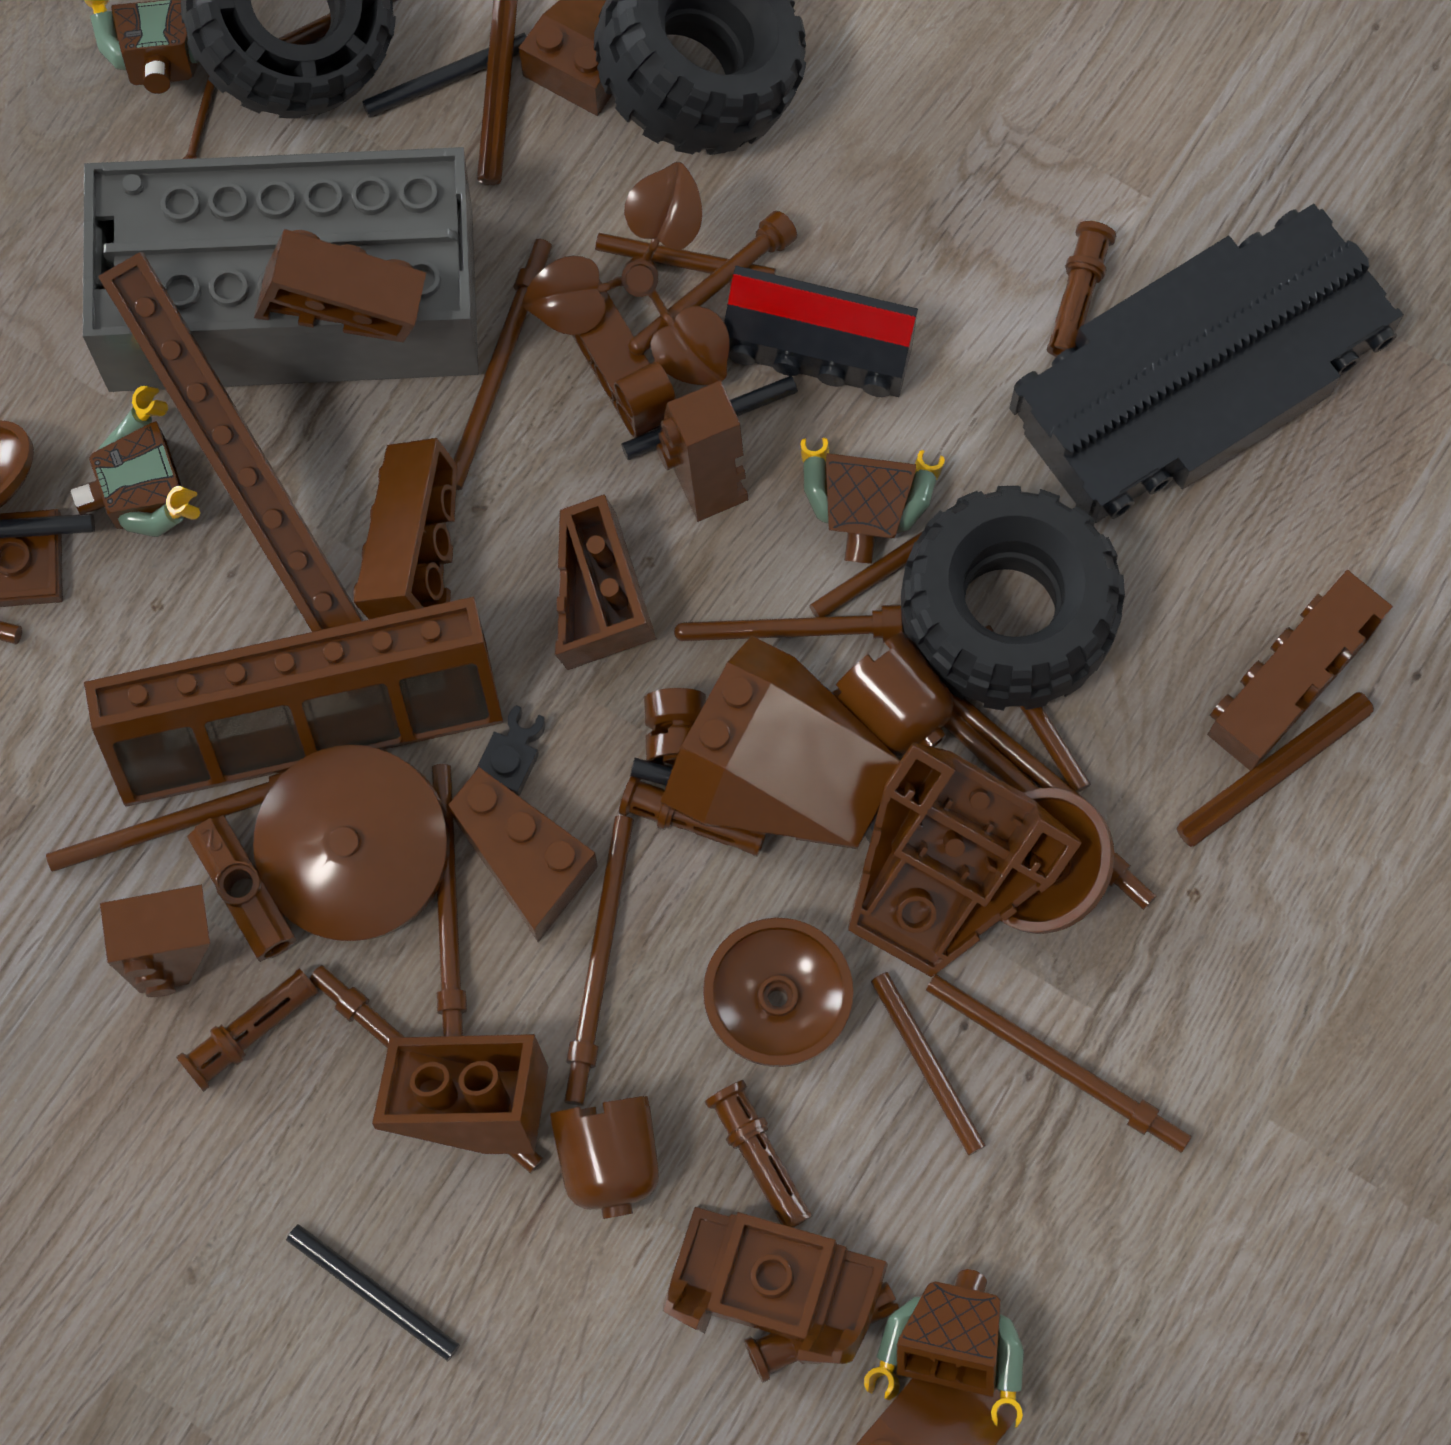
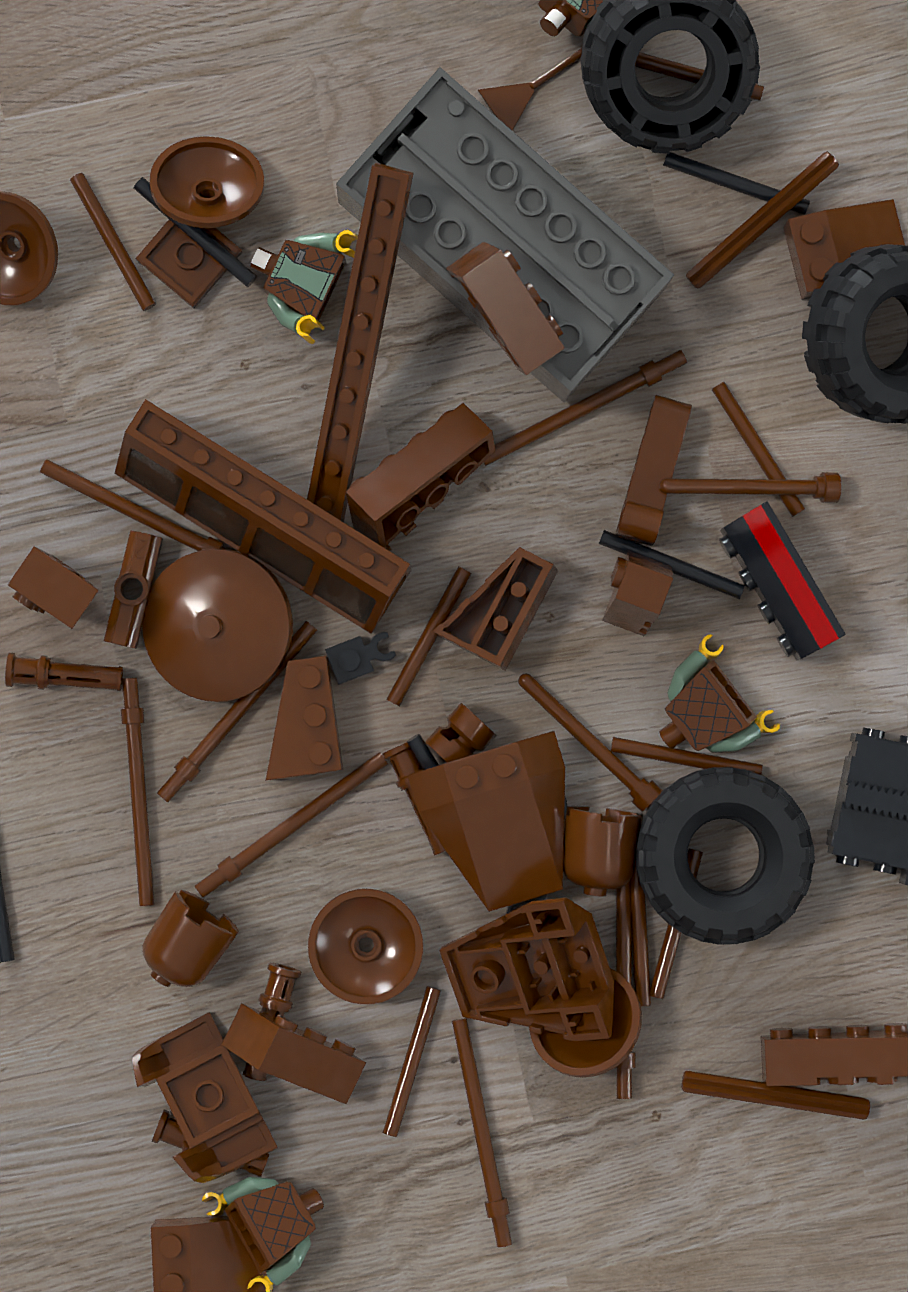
camera: 45 degrees right, 15 degrees up
reddish brown slope [372,1034,549,1154] -> none
reddish brown plant [522,162,730,385] -> none
none -> reddish brown wedge [222,1003,366,1104]
none -> reddish brown bar [386,566,472,707]

